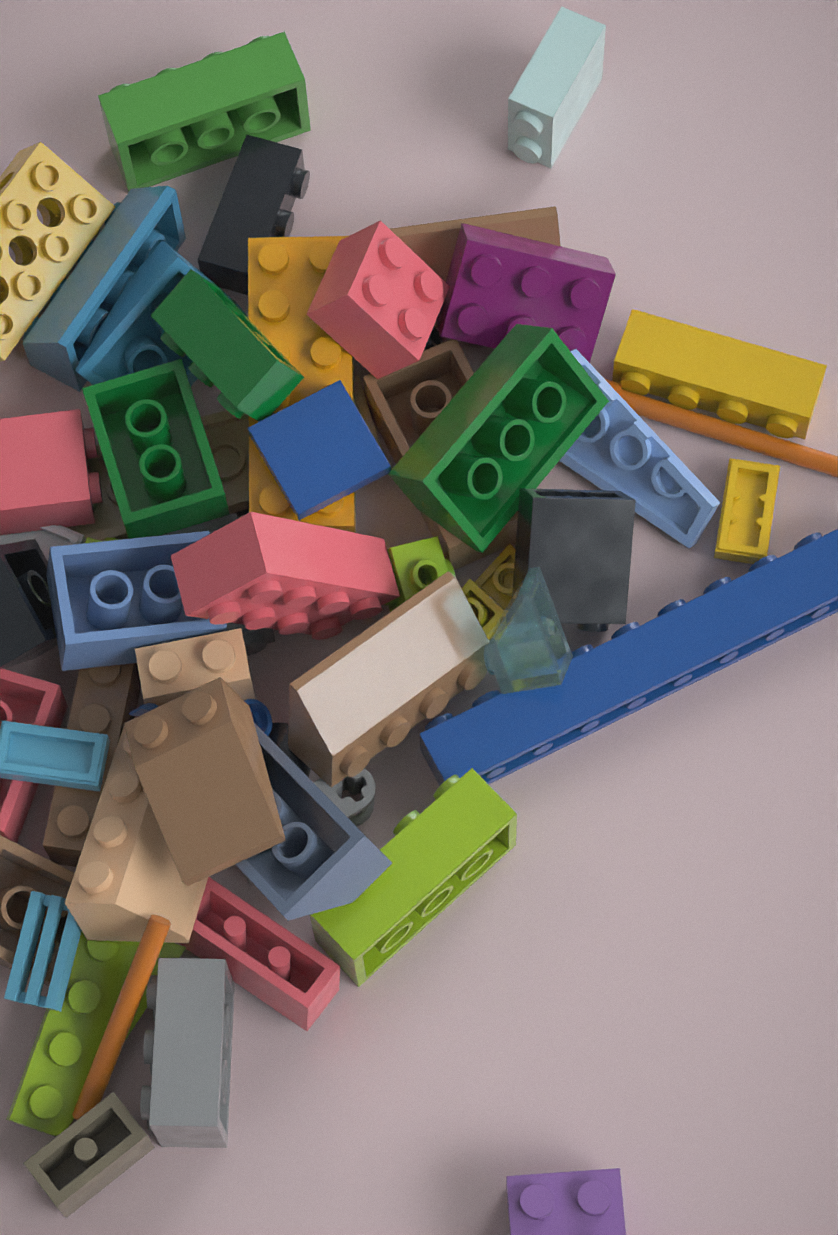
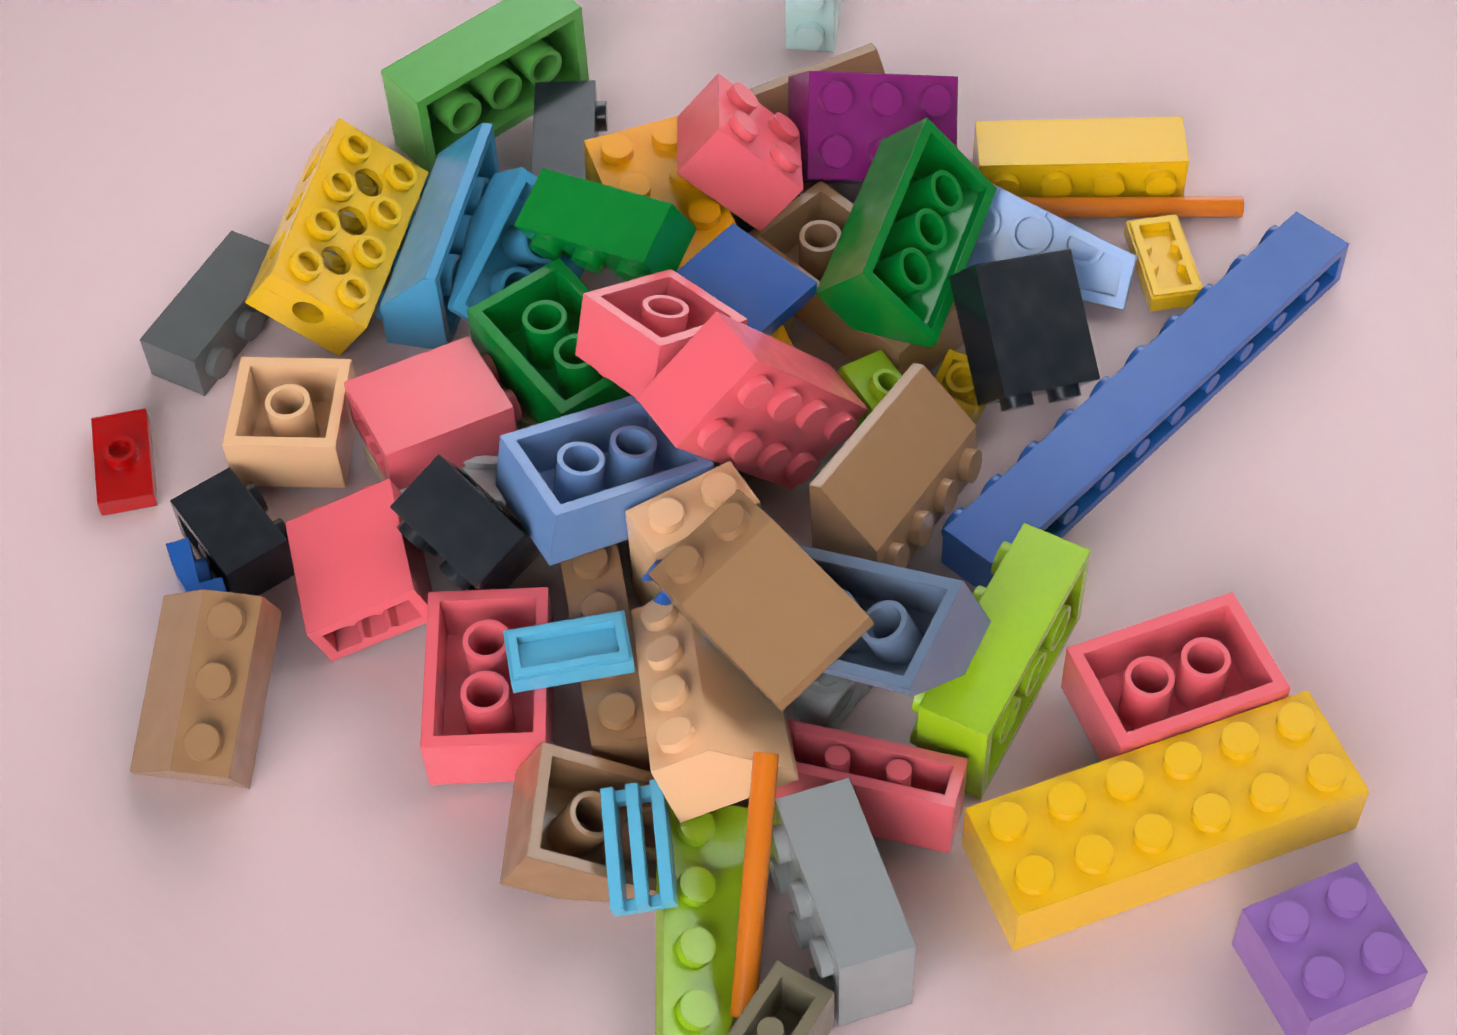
camera: 20 degrees left, 15 degrees down
clear light blue slope [484,567,573,694] -> none
none -> coral brick [575,269,748,402]
none -> yellow brick [962,690,1370,951]
none -> coral brick [1061,592,1291,761]

